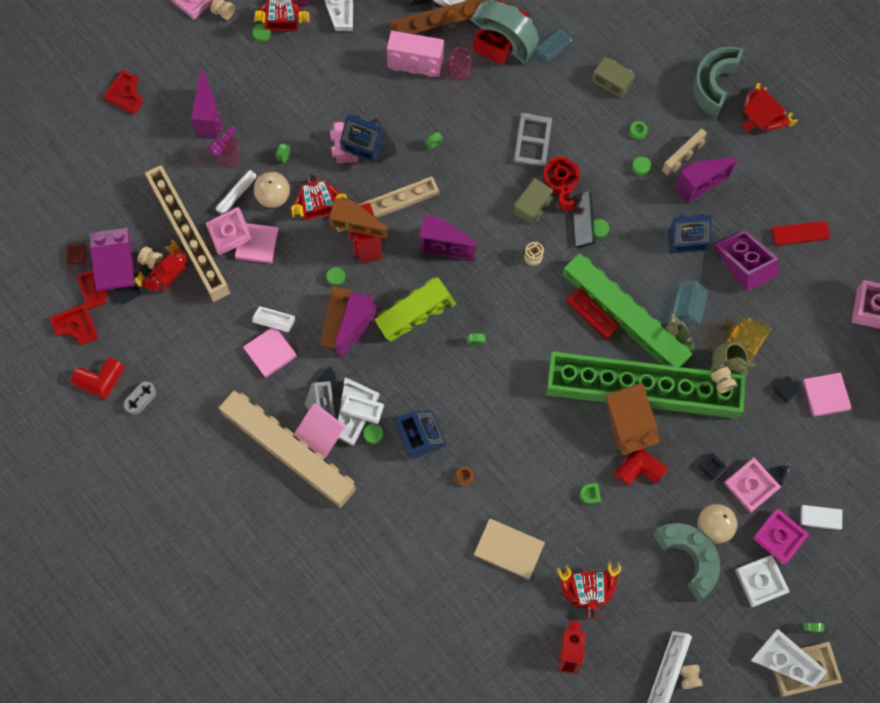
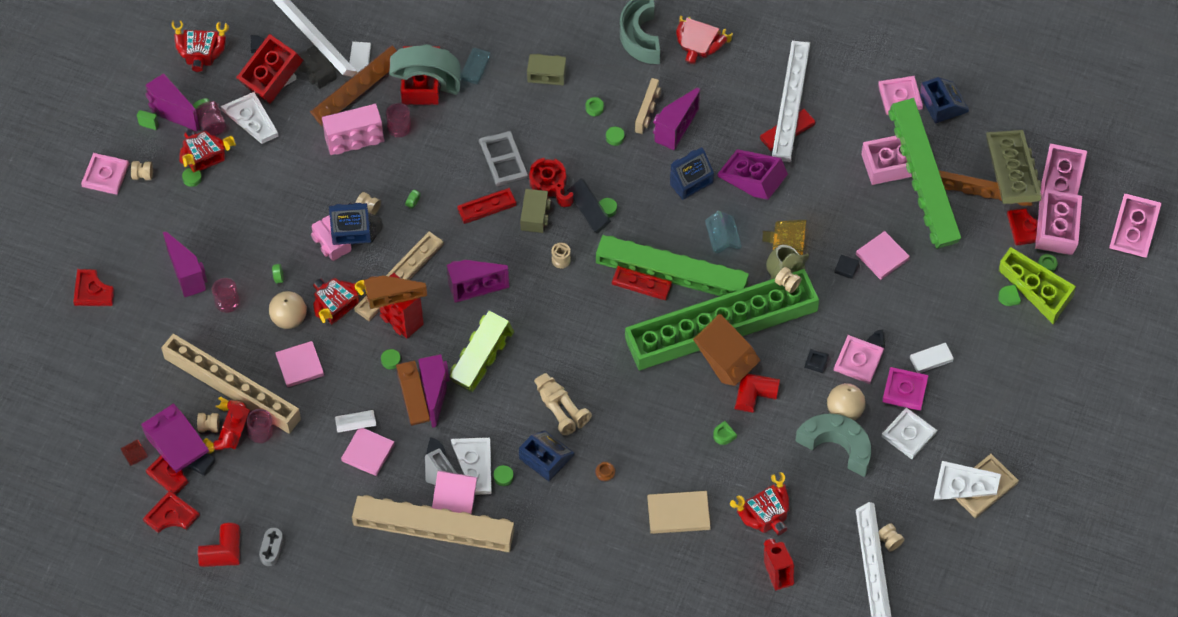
camera: 25 degrees left, 10 degrees down
bright pink tile [205,207,253,255] -> none
magenta bar [208,127,235,156] -> none
white axle [216,170,256,215] -> none
white tile [341,393,384,424] -> none
bright green tile [466,334,486,345] -> none
olive helmet [666,314,694,351] -> none
bright green tile [803,623,824,632] -> none
none -> clear pink wheel [247,409,273,443]
none -> tan wheel [356,192,381,217]
none -> red tile [457,188,516,224]
none -> tan piece [534,373,592,435]
none -> white tile [772,41,810,162]

